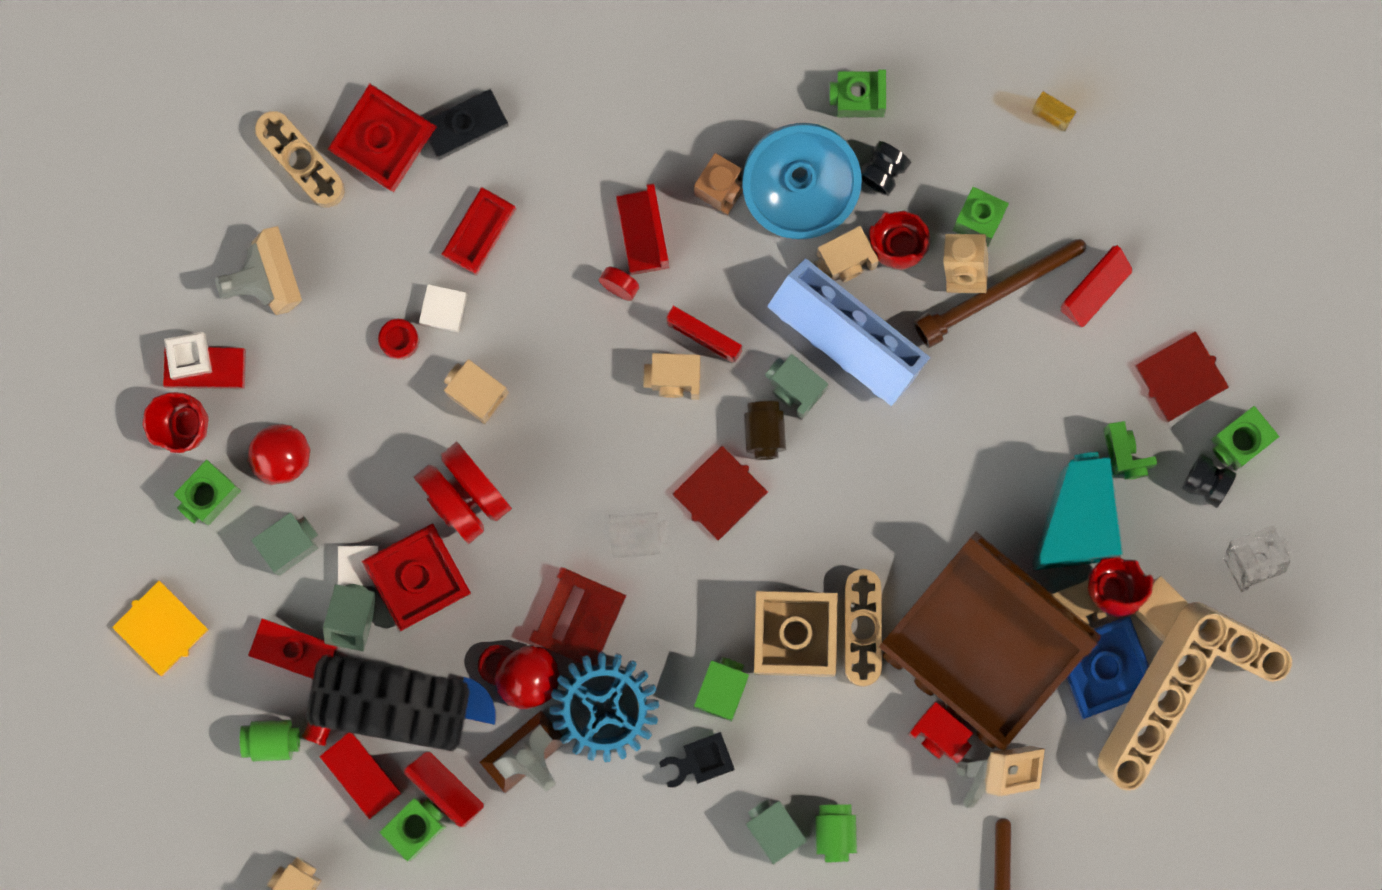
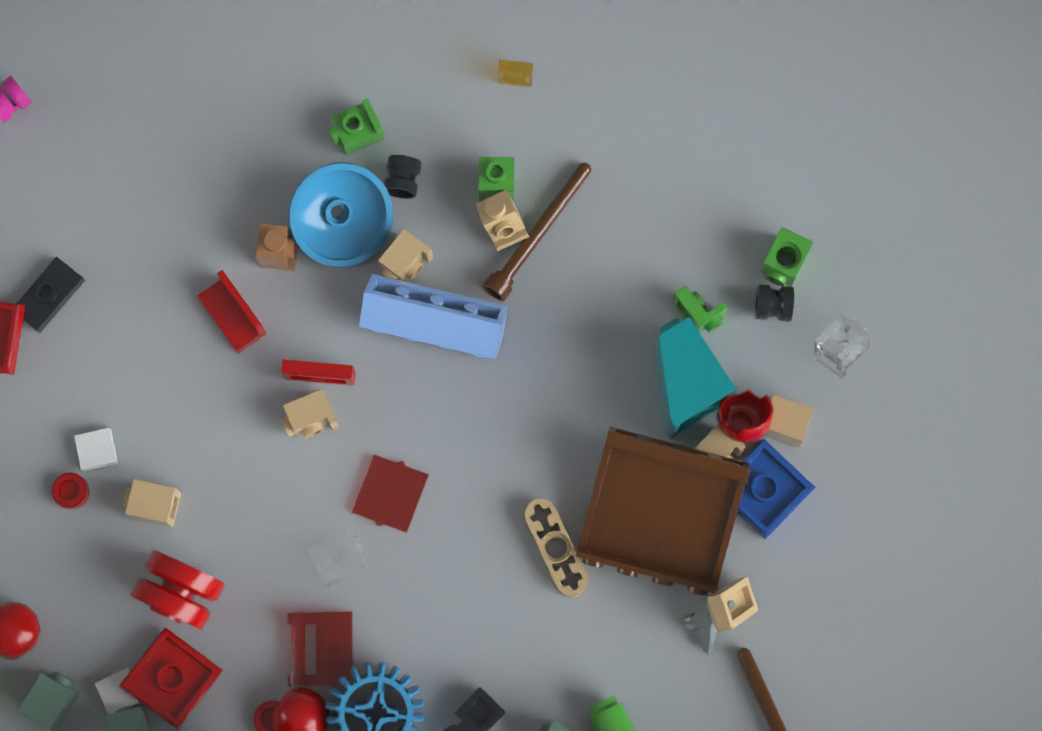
camera: 30 degrees left, 5 degrees down
red tile [442,187,516,276] -> none
red tile [598,266,640,301] -> none
bright green brick [694,657,749,722] -> none
dark brown brick [744,401,786,460] -> none
tan brick [754,591,838,677] -> none
sand green brick [765,353,829,419] -> none
red hair [869,211,931,270] -> none
red brick [907,702,973,764] -> none
red slope [1060,245,1132,328] -> none
tan beam [1098,602,1292,791] -> none
clear red piece [1135,331,1229,422] -> none

